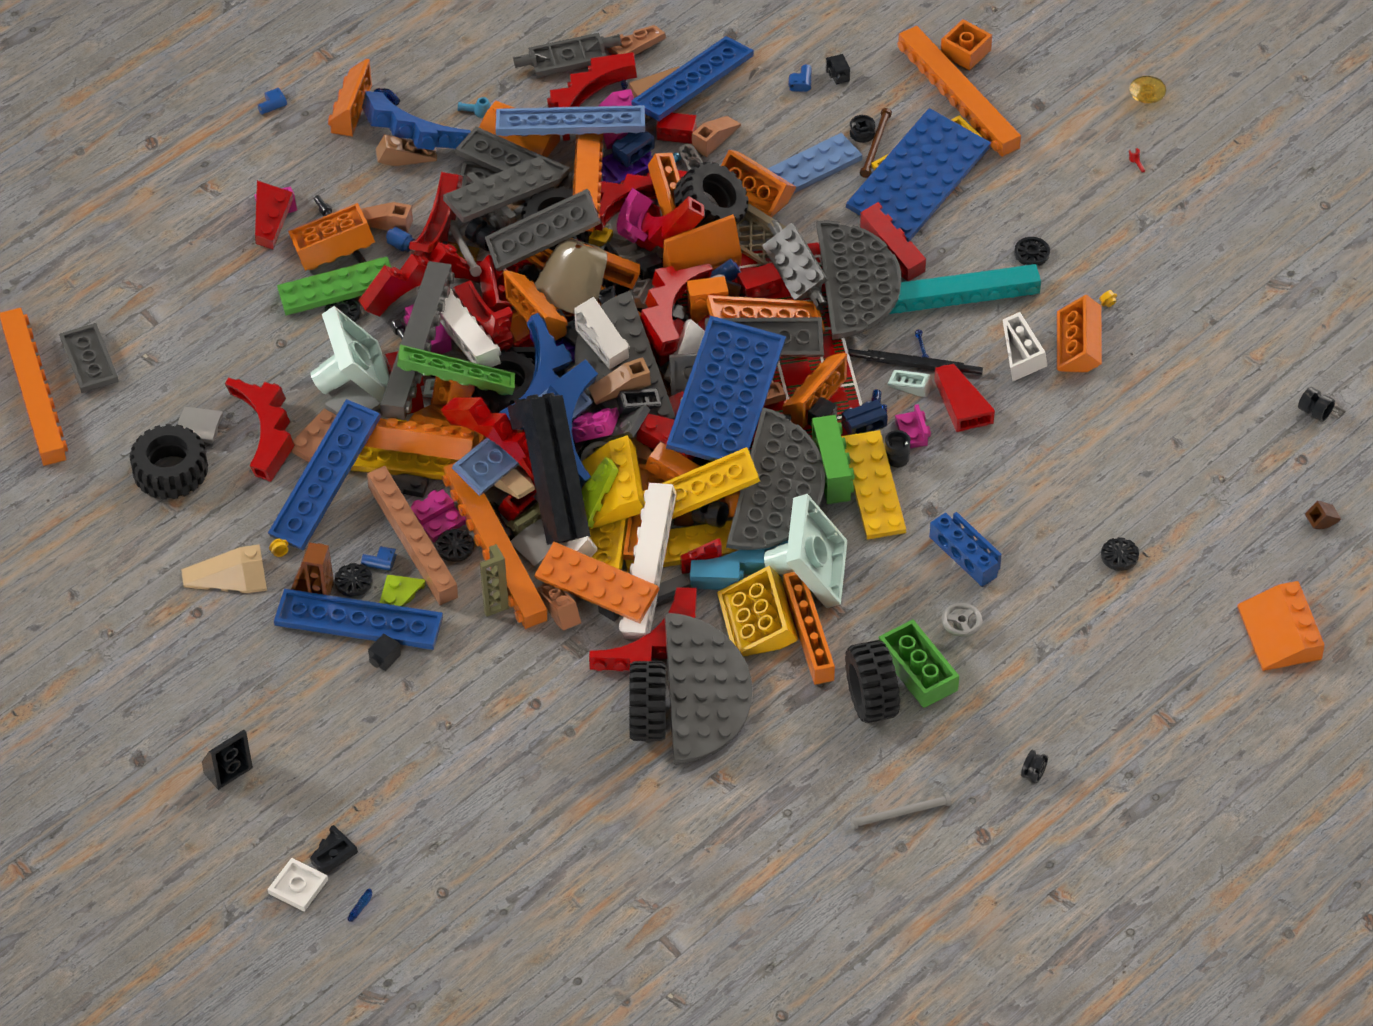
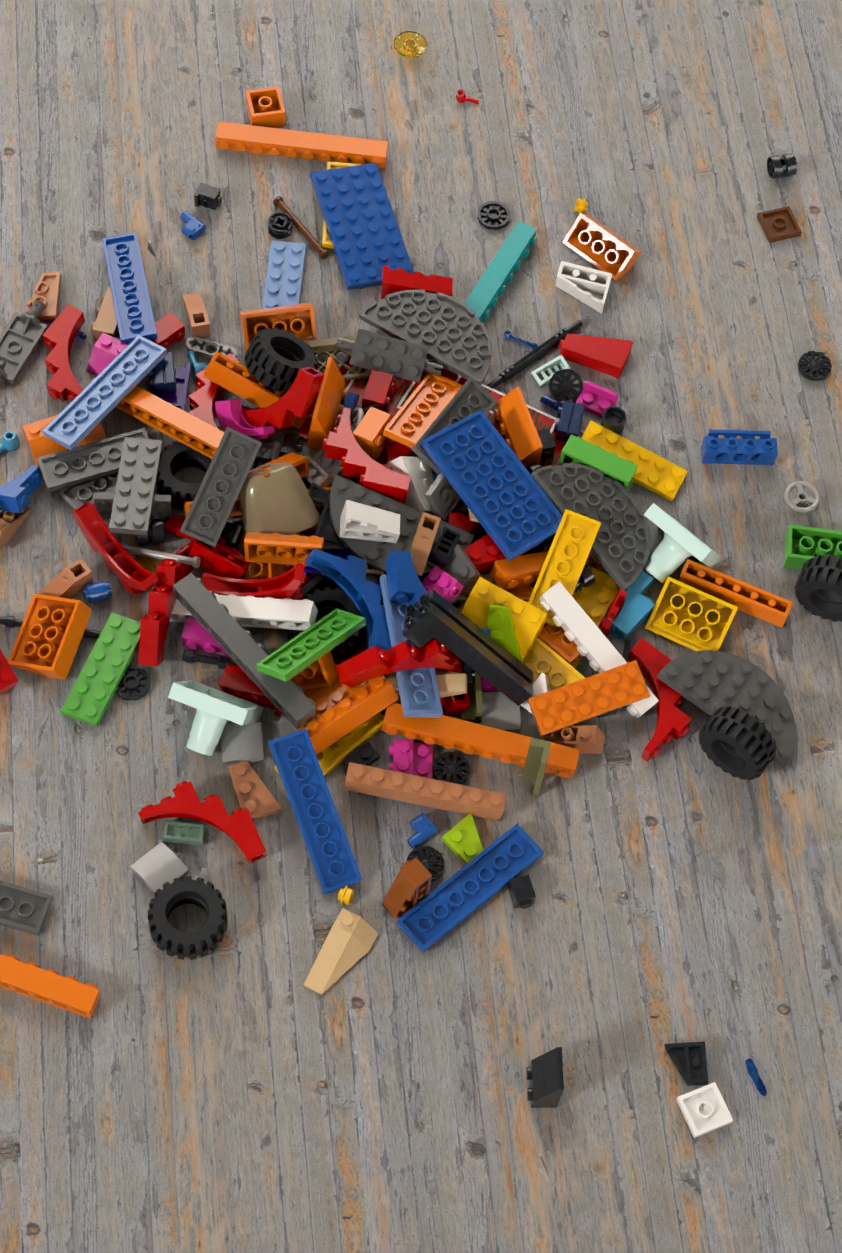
camera: 60 degrees left, 10 degrees up
none -> sand green plate [162,820,205,846]
none -> black wheel [549,369,583,403]
none -> reddish brown tile [757,206,802,243]

